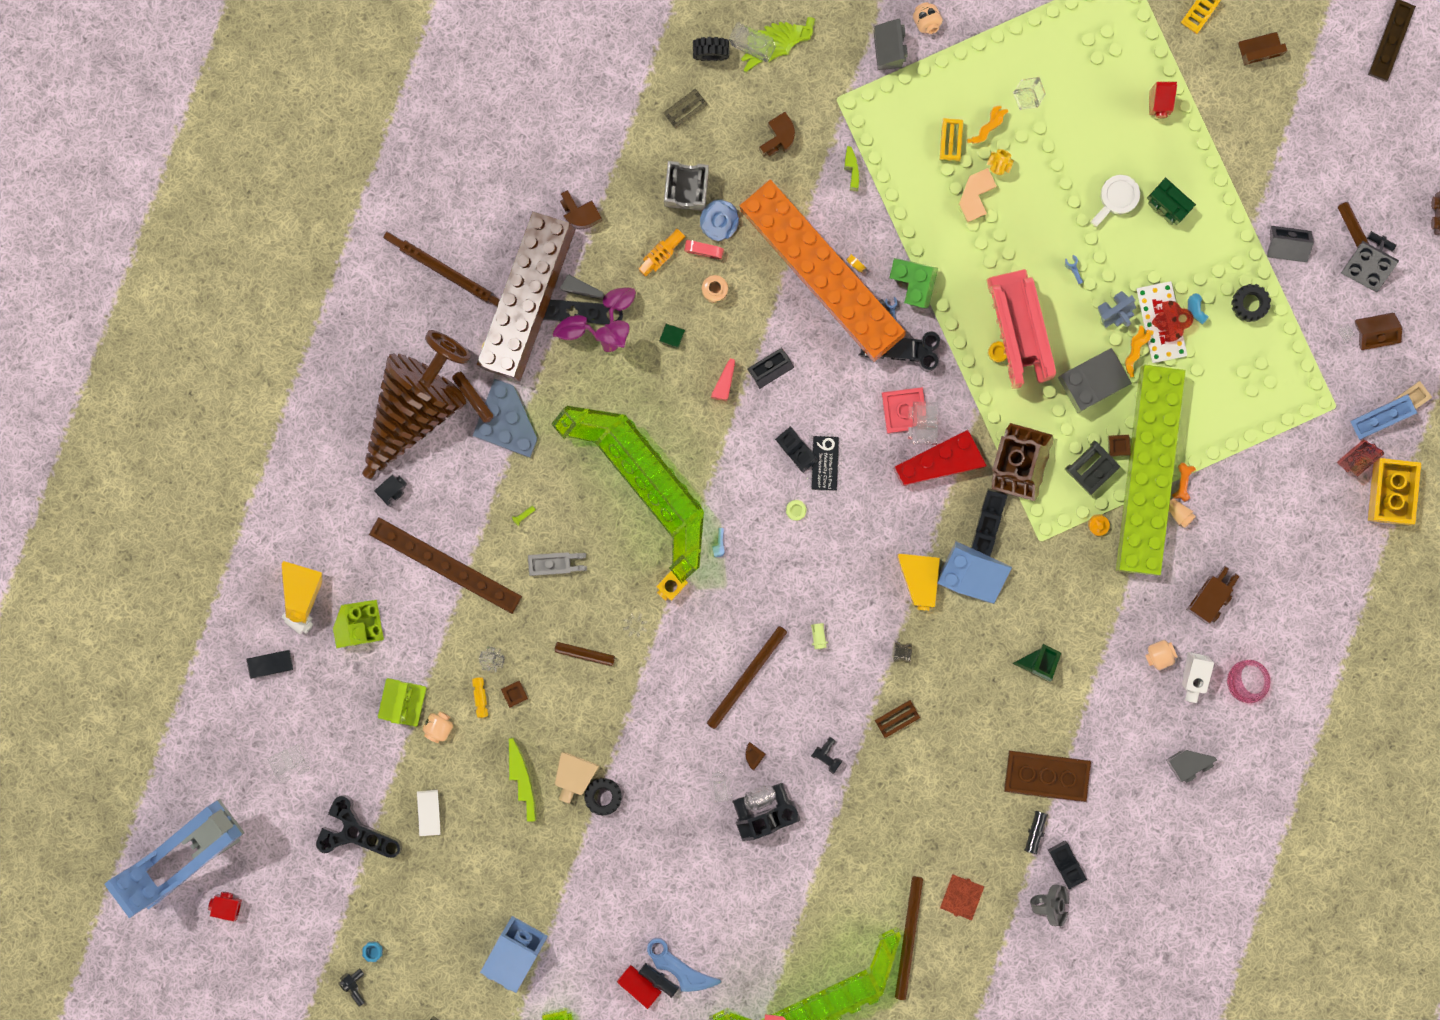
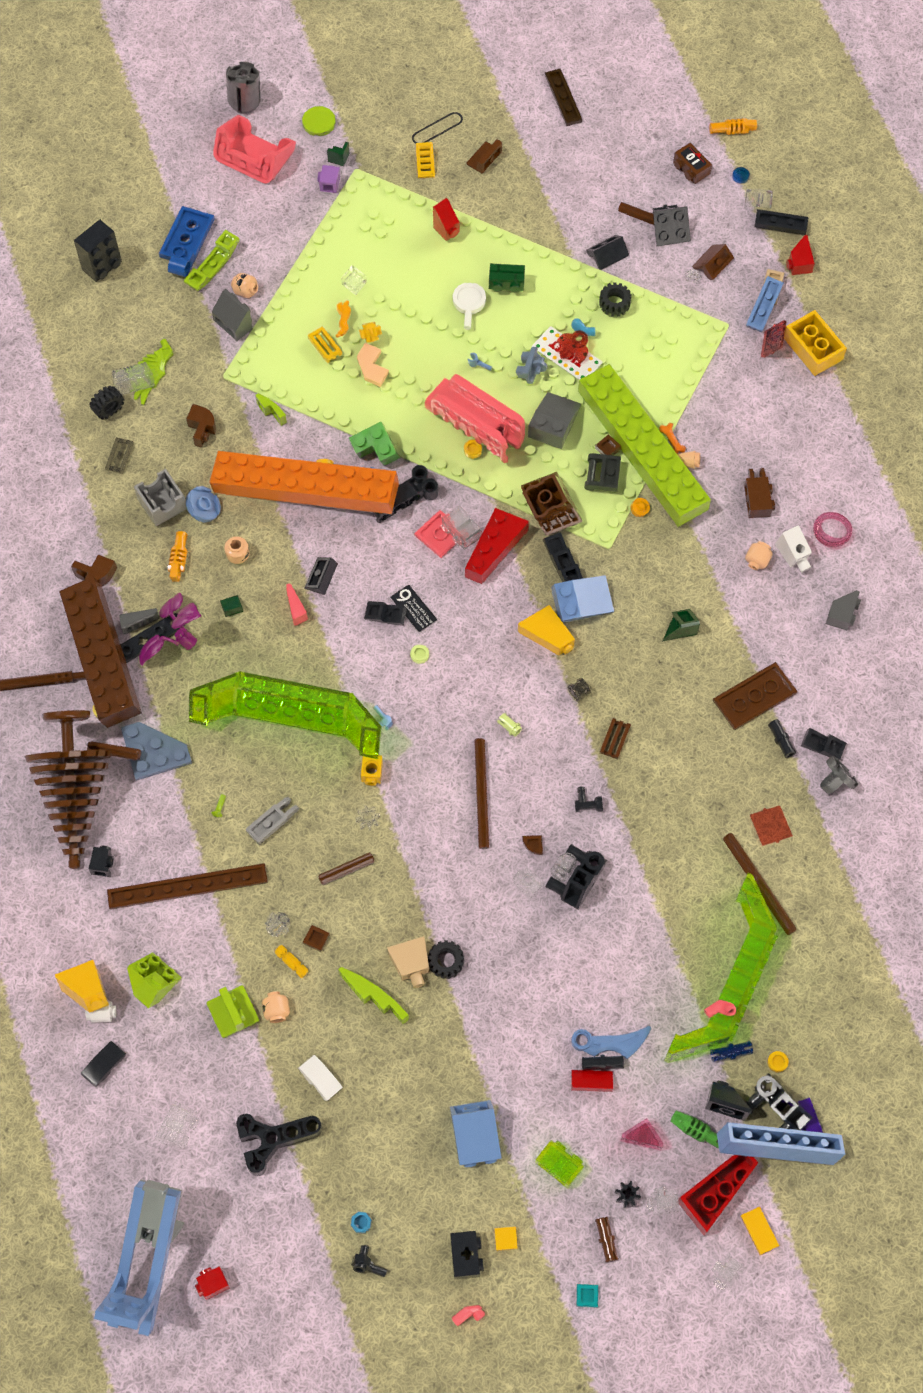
camera: 40 degrees left, 20 degrees down
coral beam [684,240,724,260] -> none
light orange hair [1125,325,1151,378] -> none

